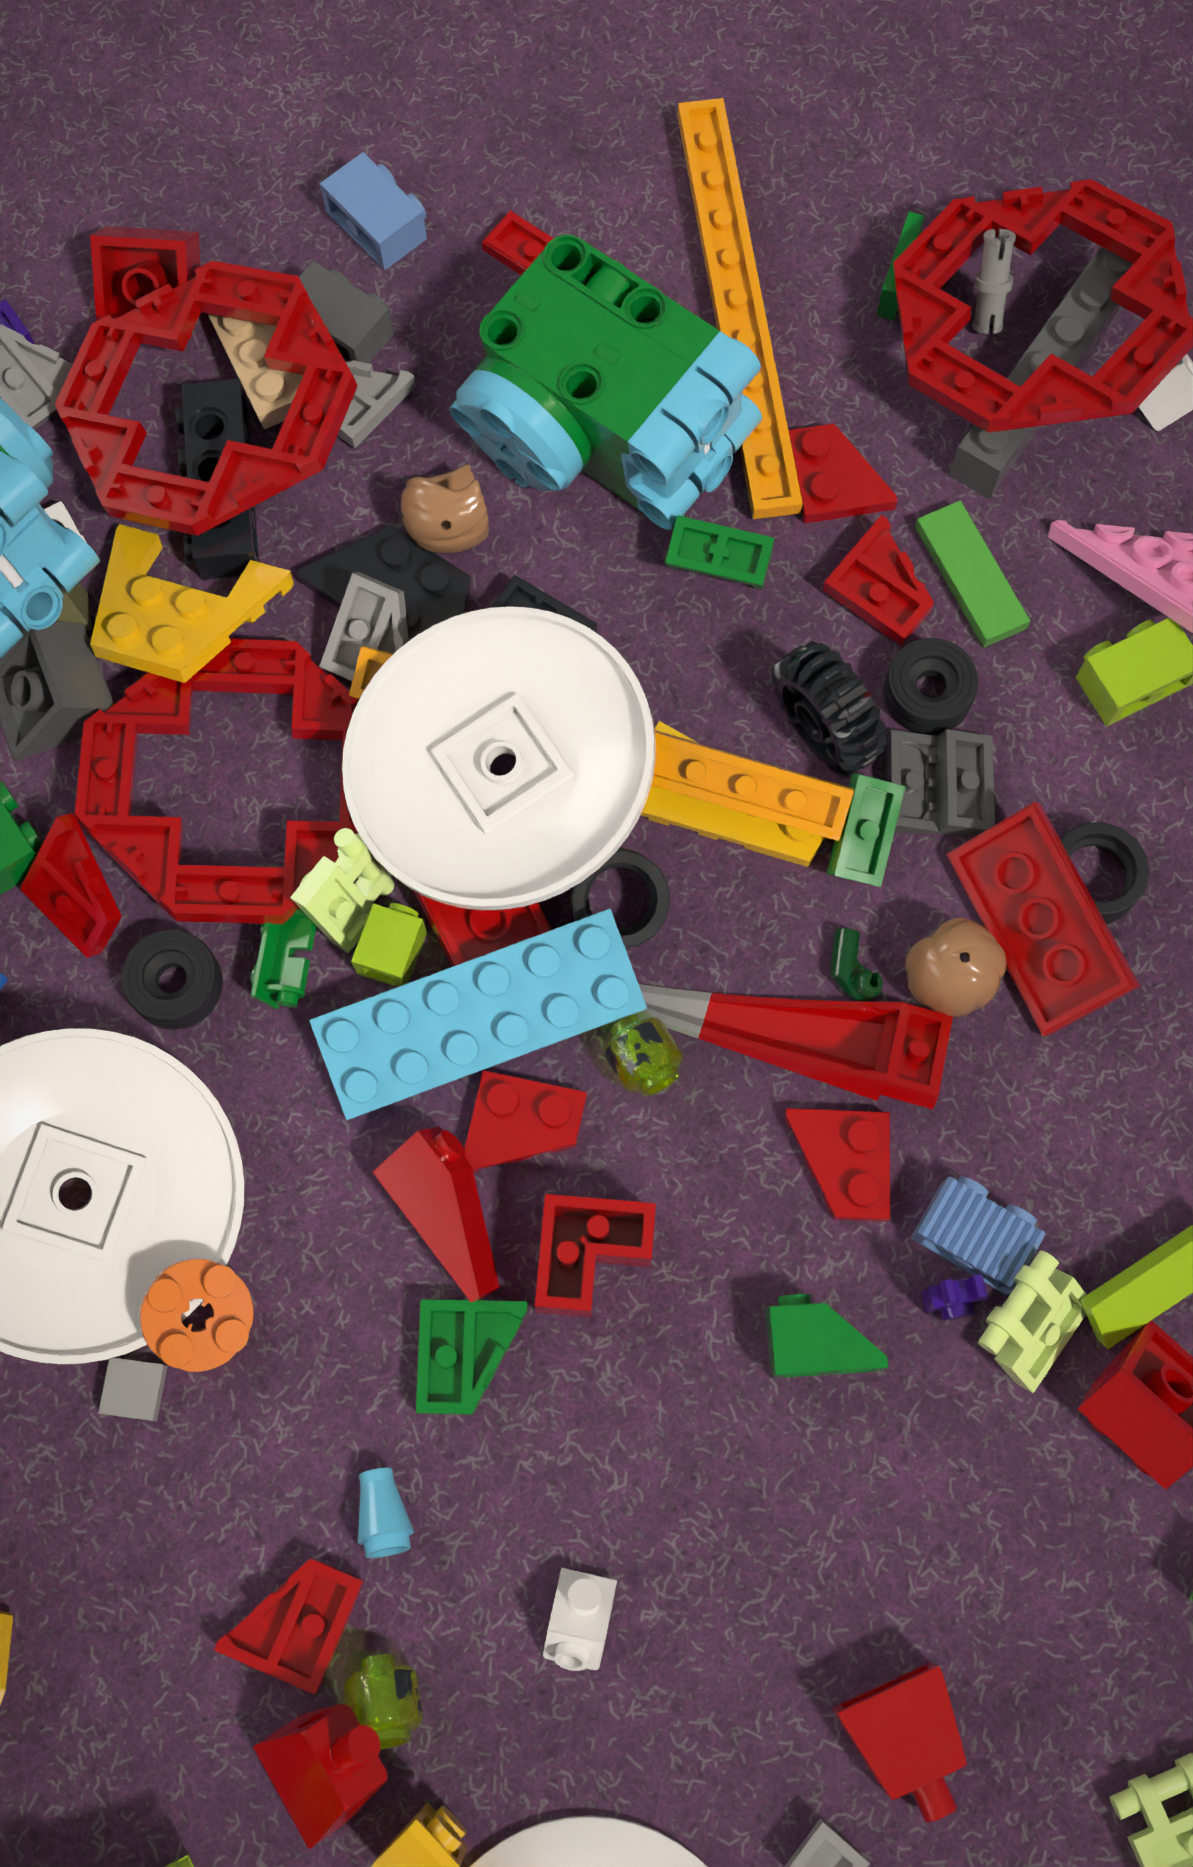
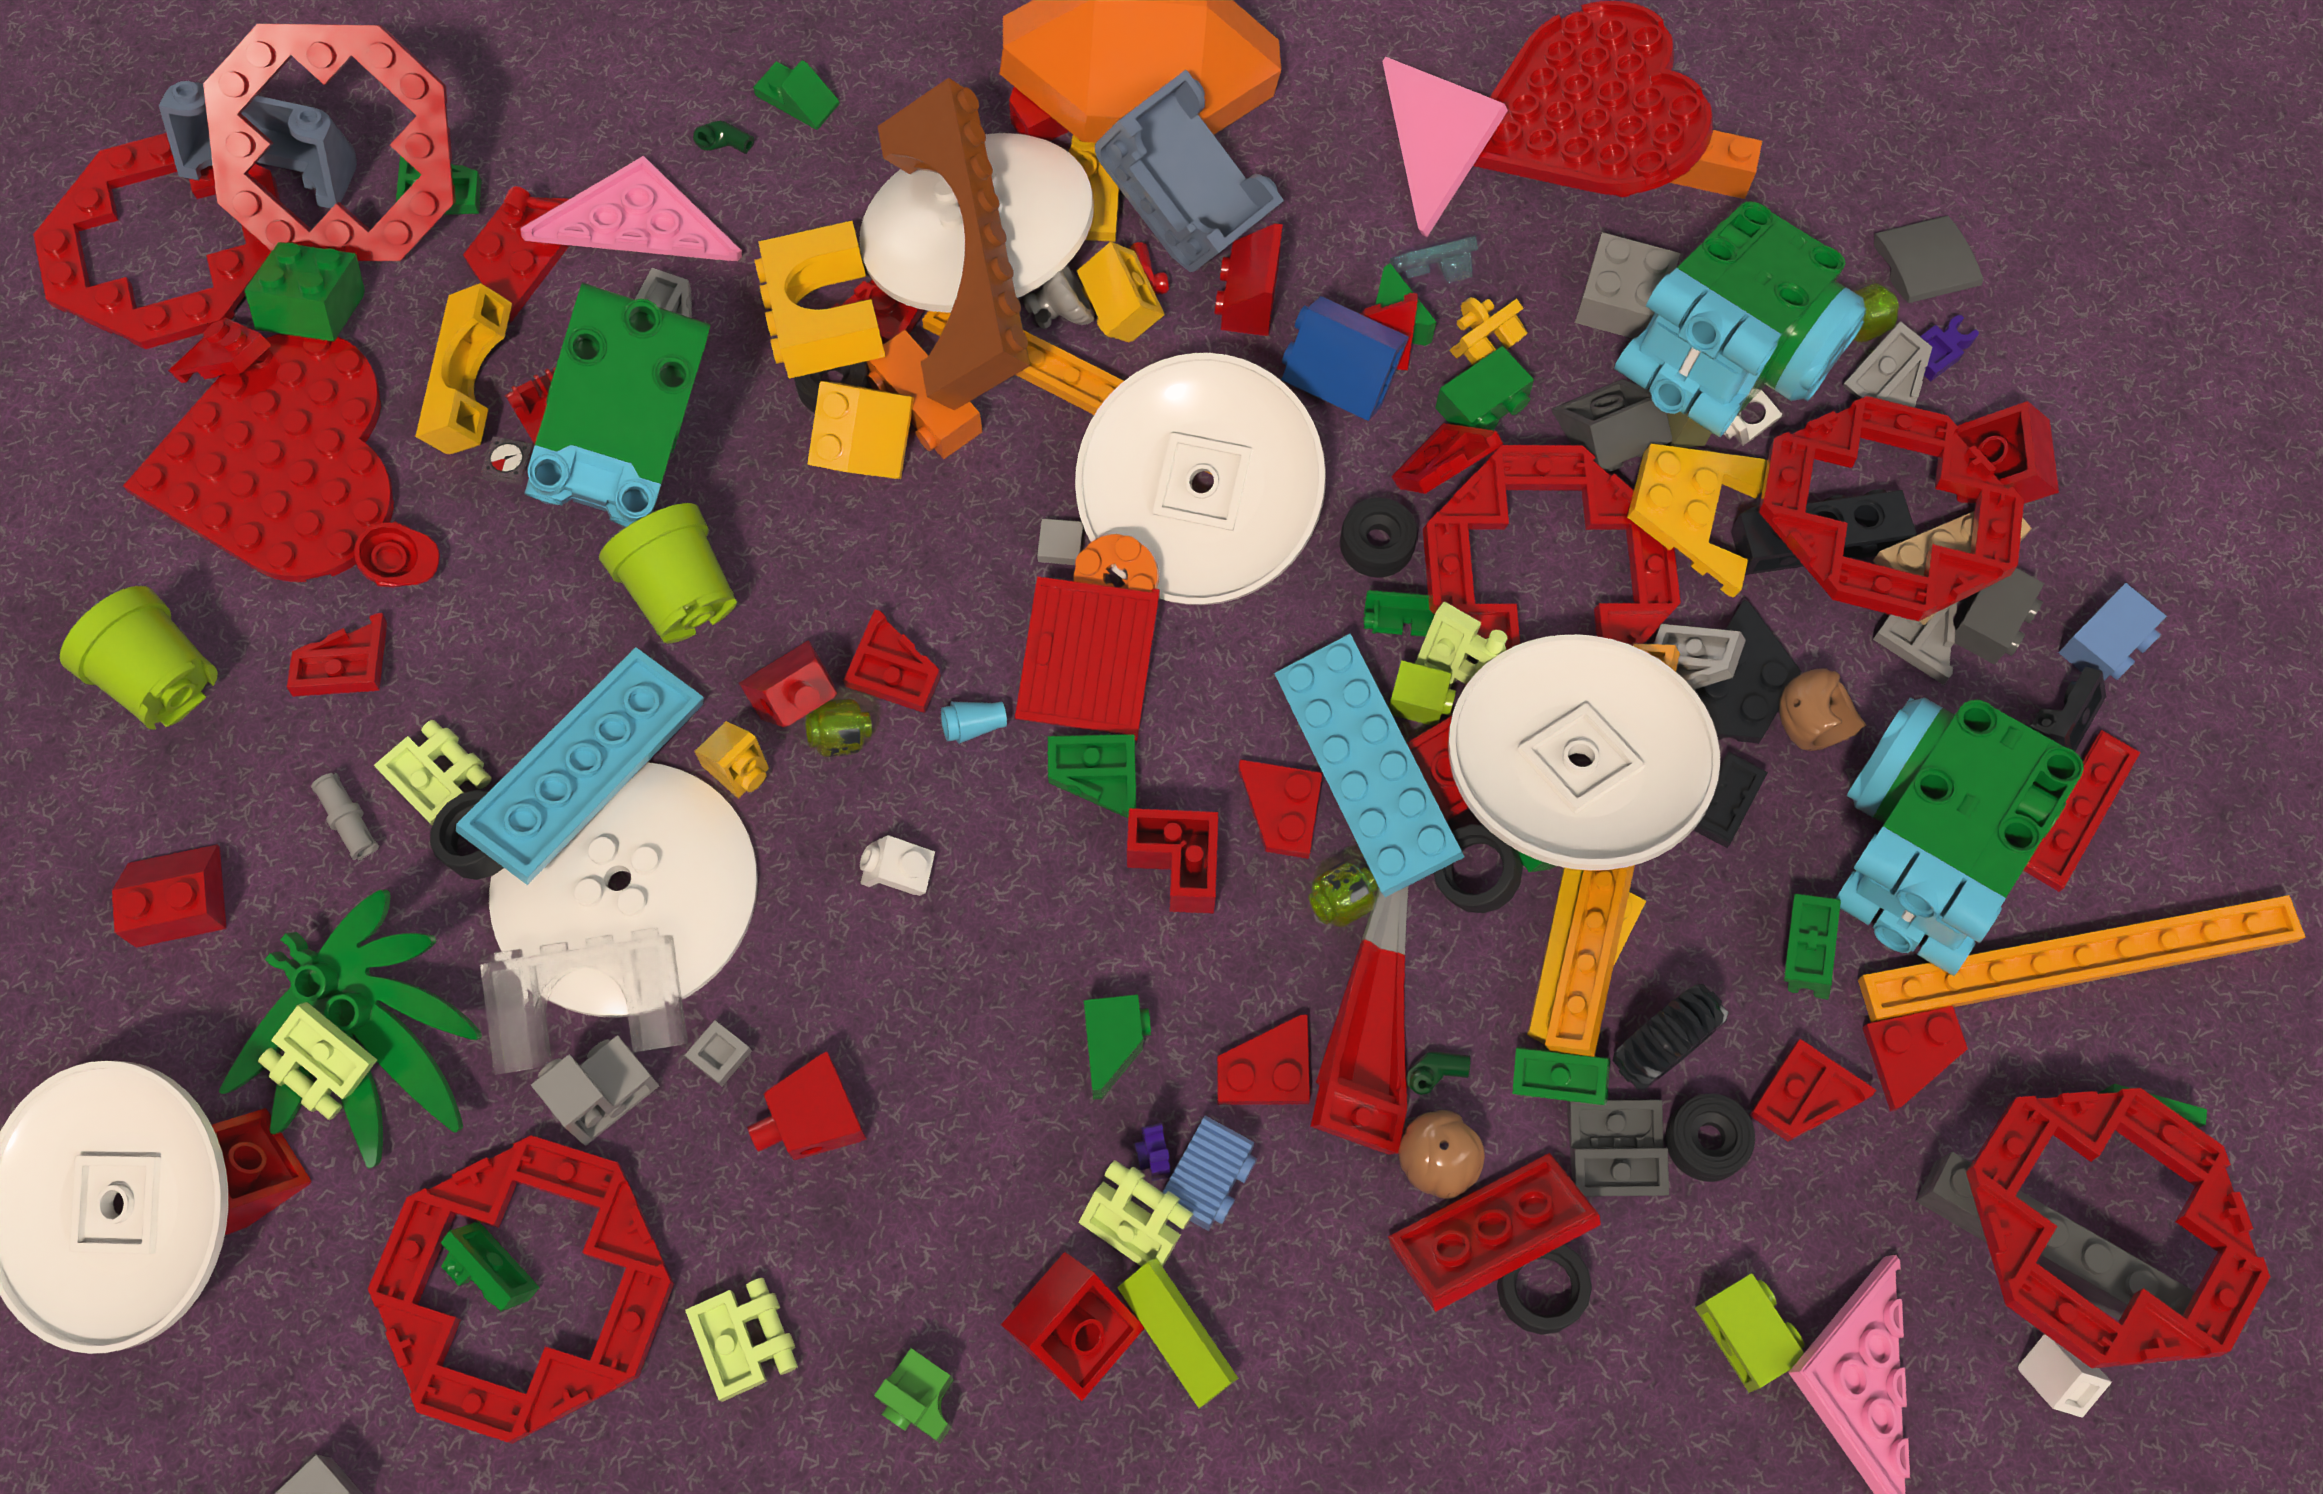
camera: 85 degrees right, 5 degrees down
red slope [373,1126,500,1303] -> none
bright green tile [915,500,1031,648] -> none
light grey pin [972,229,1016,334] -> none
none -> red piece [1015,576,1160,741]
none -> black hinge [2030,667,2106,752]

